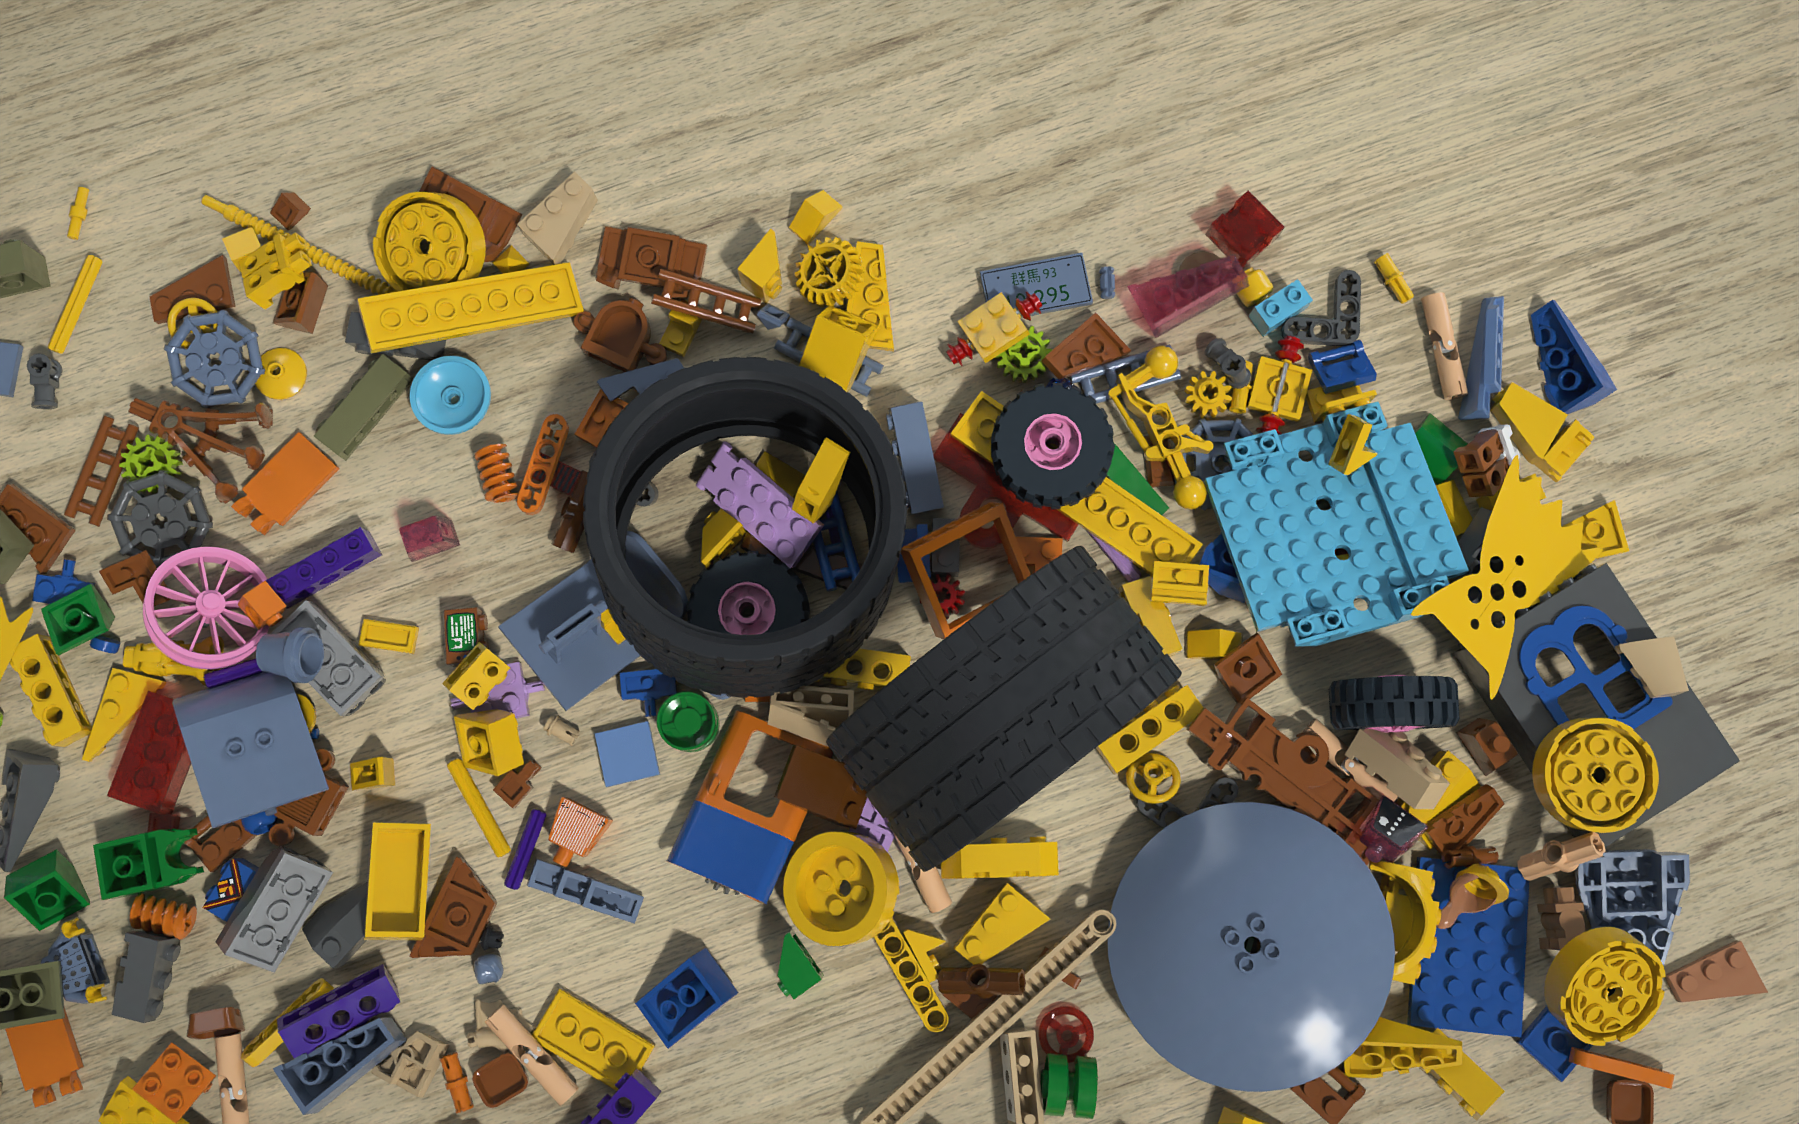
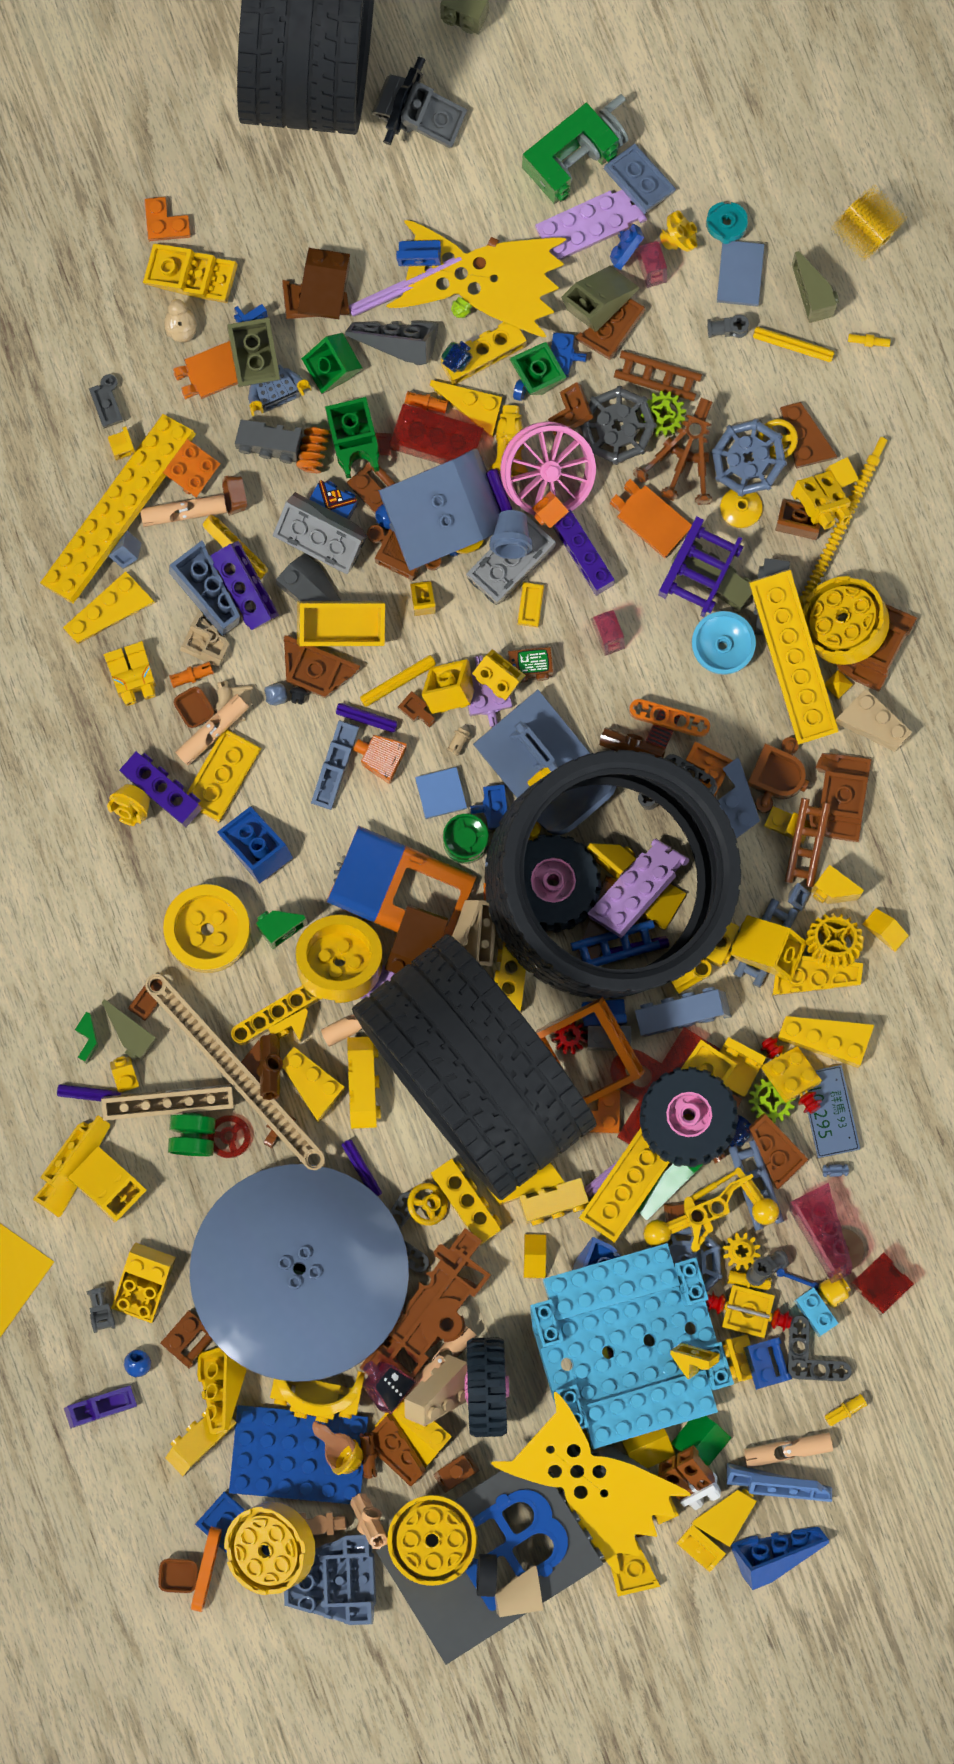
camera: 90 degrees right, 0 degrees up
dark orange slope [270,192,311,230] -> none
orange piece [474,444,519,503] -> none
yellow slope [792,437,850,524] -> none
yellow plate [1150,561,1209,606] -> none
dark orange slope [1214,632,1283,703] -> none
nougat wing [1665,940,1768,1002] -> none
none -> yellow brick [163,884,251,973]
none -> dark purple axle [342,1139,382,1196]
none -> orange pin [404,391,449,414]
none -> clear blue head [441,341,473,373]
none -> black tyre [476,1554,497,1597]
none -> dark purple fence [658,516,744,617]
none -> yellow bracket [720,1037,766,1097]
none -> blue hinge [776,1268,819,1290]
none -> yellow wedge [777,1016,874,1068]

